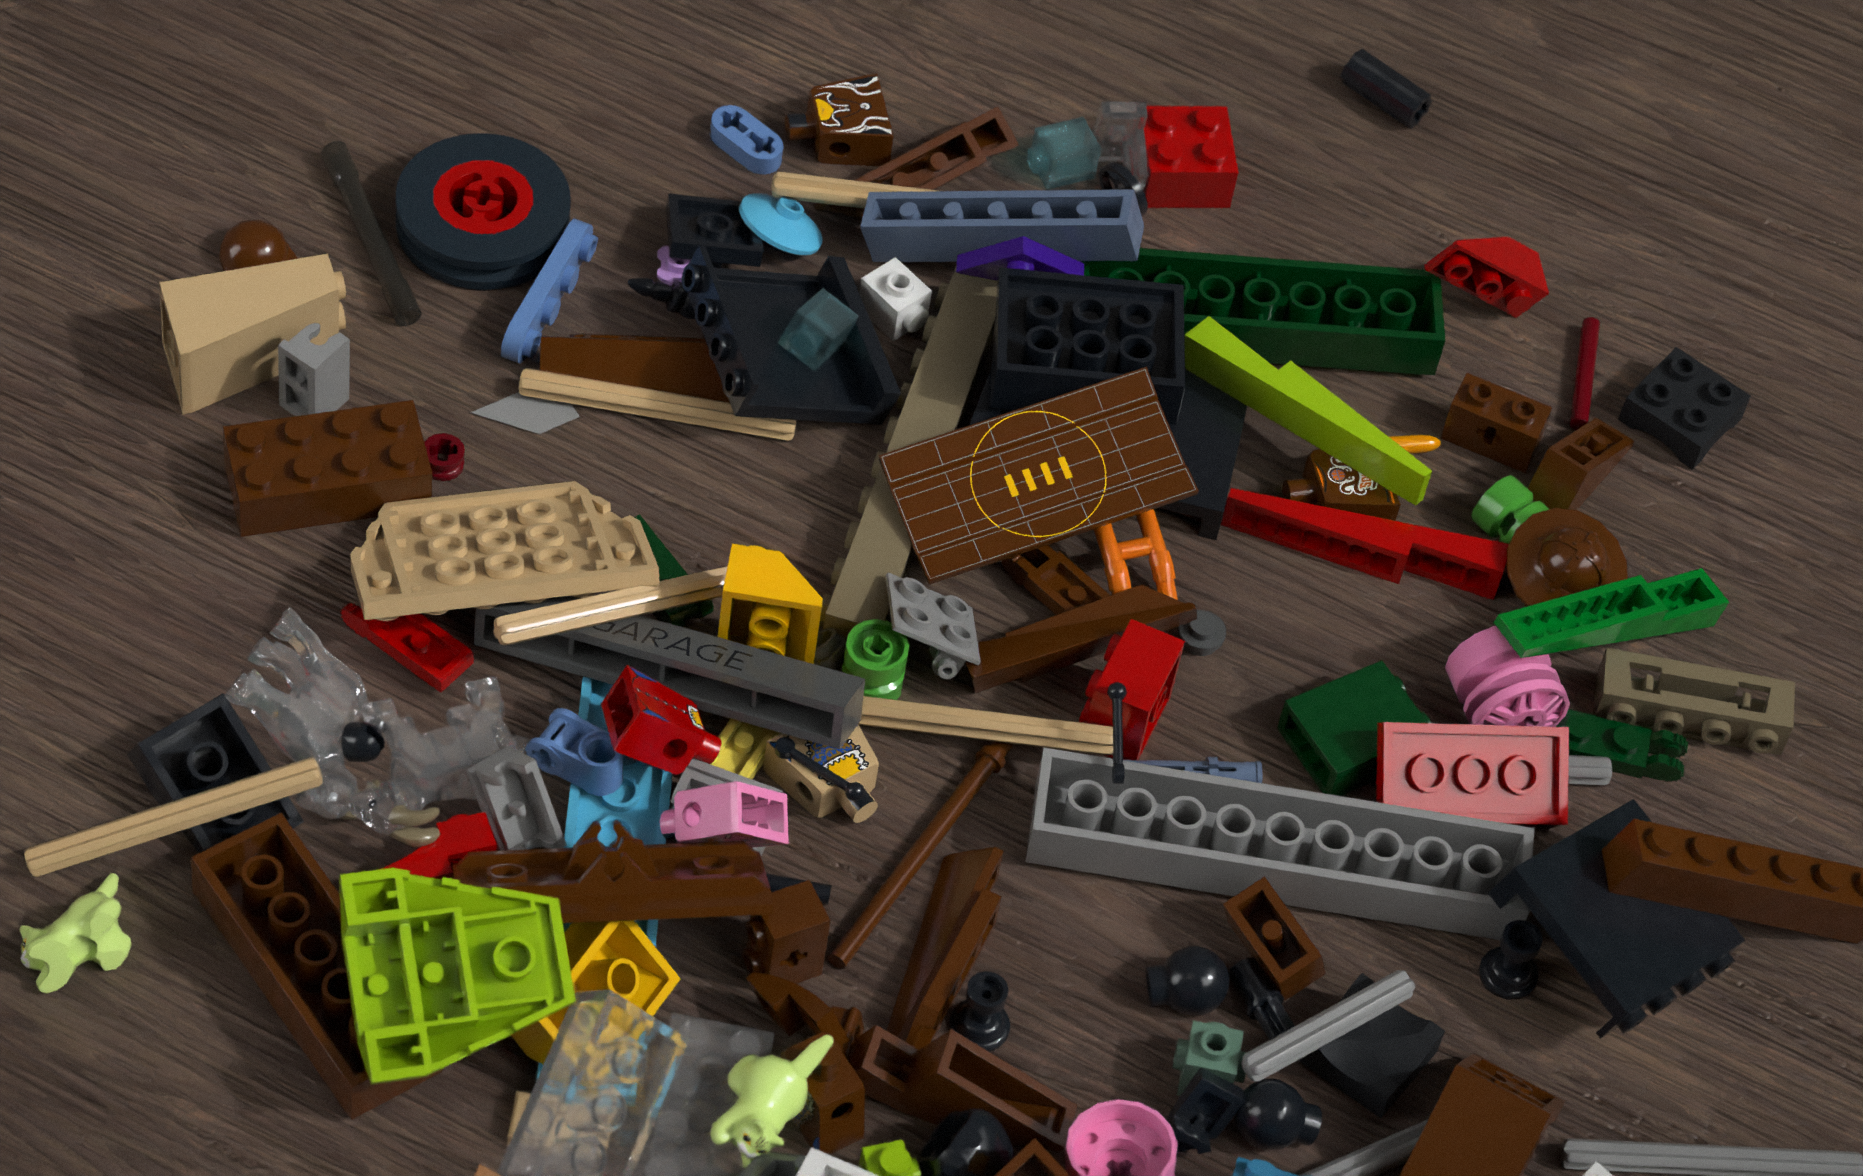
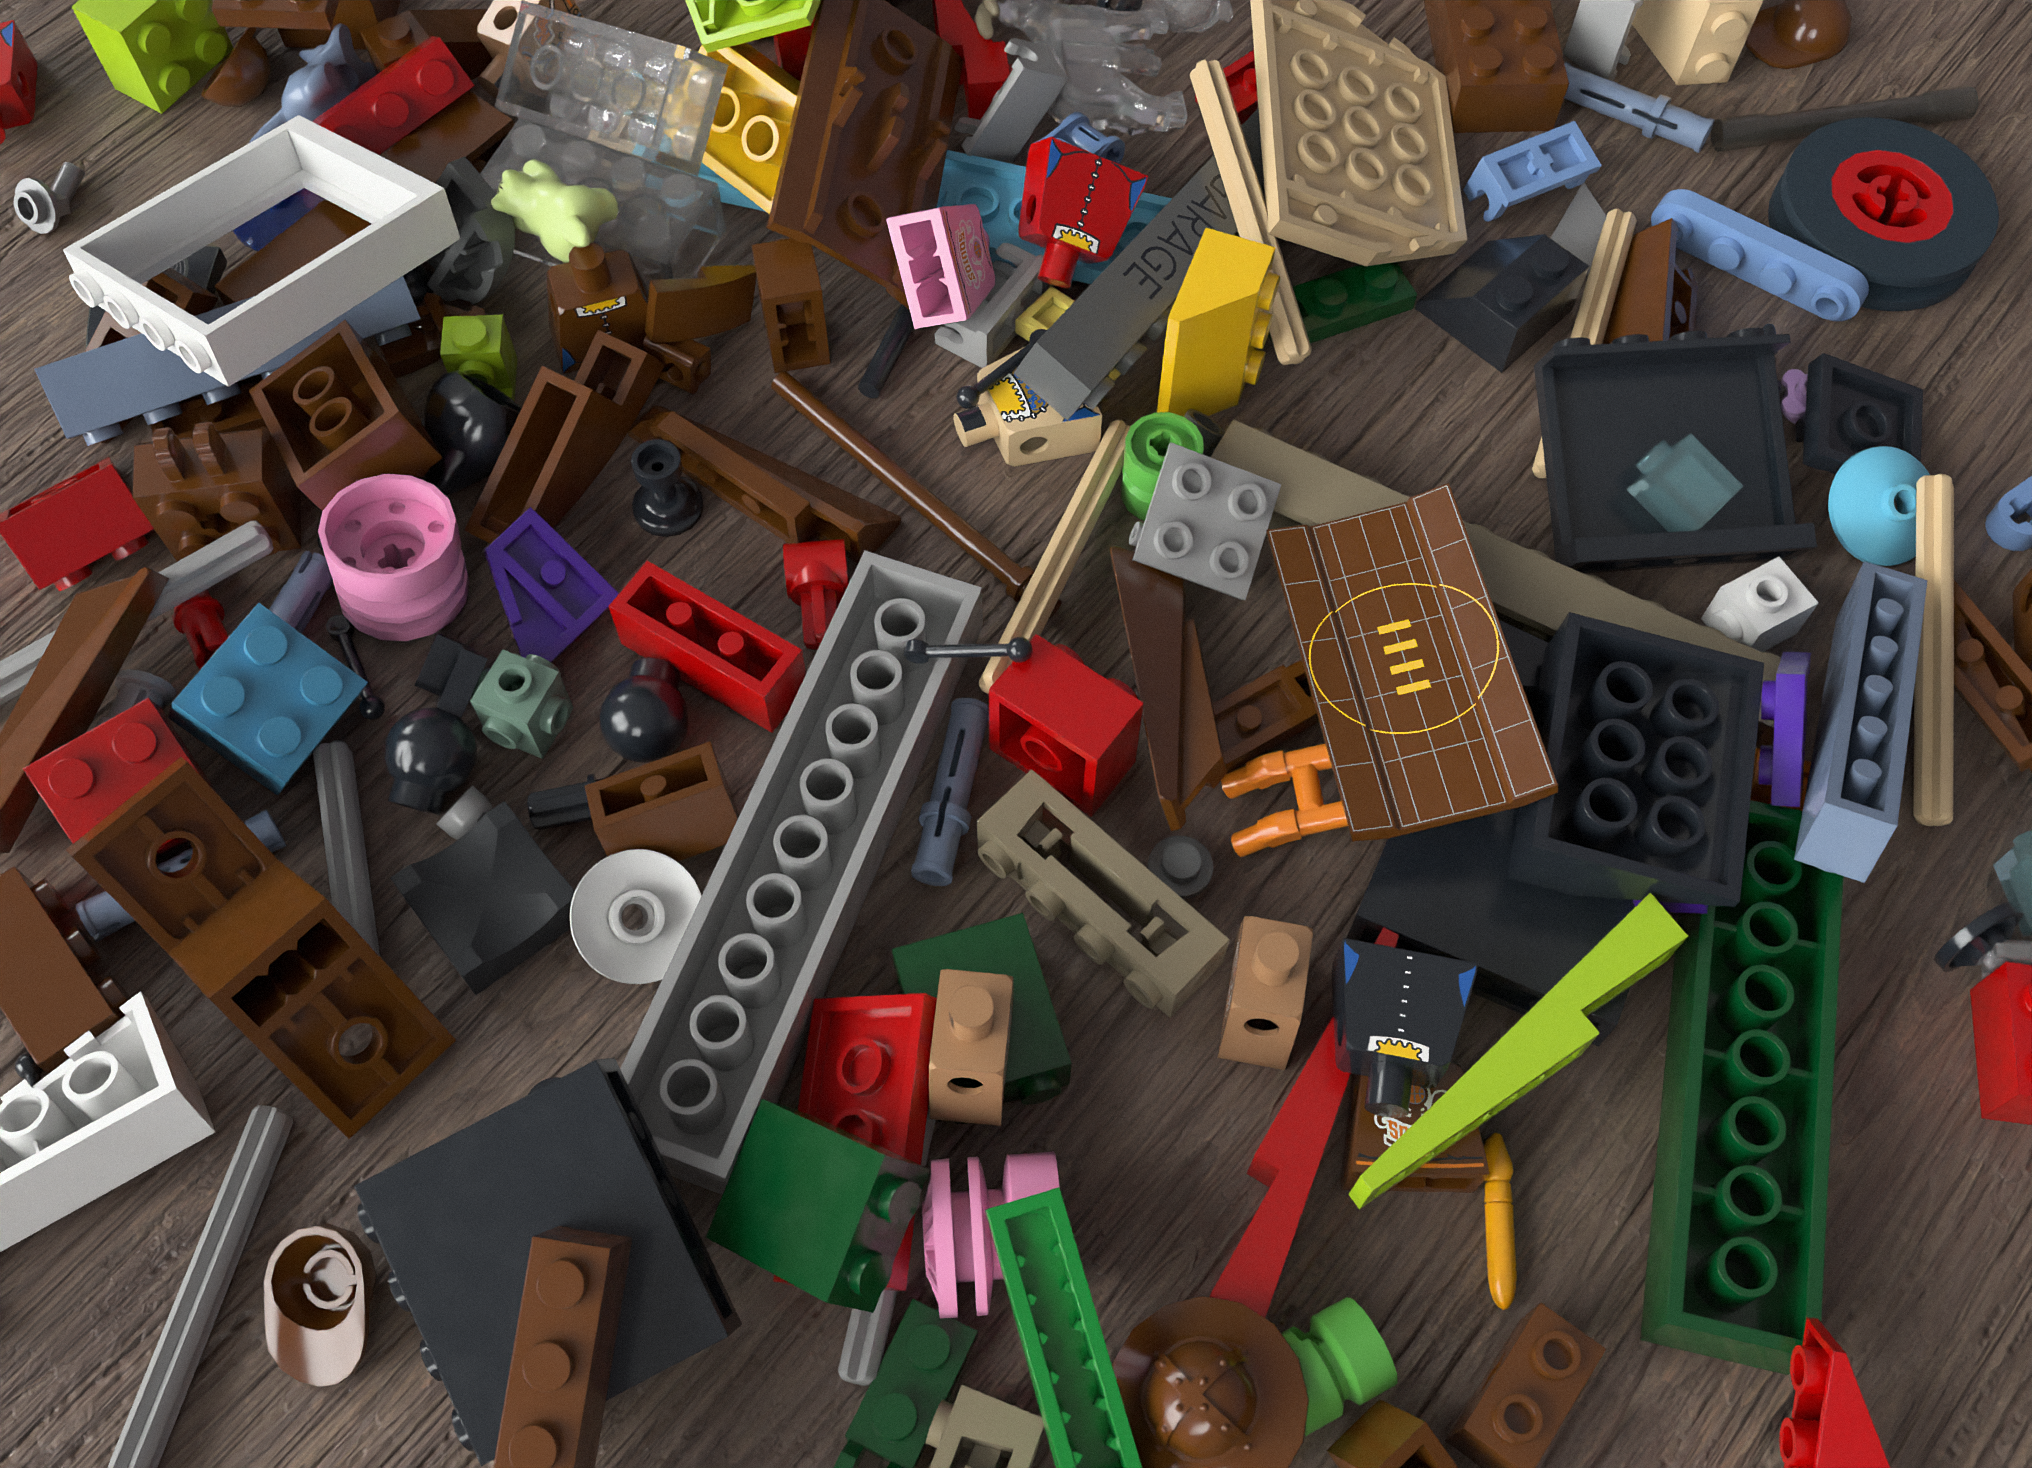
camera: 110 degrees right, 10 degrees up
dark red bush [424,433,465,481] -> none
light grey axle [1241,970,1415,1082] -> none
none -> cap [264,1224,377,1387]
none -> light grey hinge [436,785,494,840]
none -> dark purple wing [485,507,619,663]
none -> white dish [570,849,701,984]
none -> red brick [609,561,806,733]
none -> dark green brick [706,1099,930,1313]
none -> red axle [783,539,849,650]
none -> medium nougat torso [929,969,1014,1126]
none -> dark tan brick [977,769,1230,1018]
none -> medium nougat torso [1217,916,1313,1070]
none -> black torso [1331,938,1478,1118]
none -> black slope [1415,234,1590,373]
none -> medium blue hinge [1463,121,1602,222]
none -> sand blue pin [1564,62,1715,153]

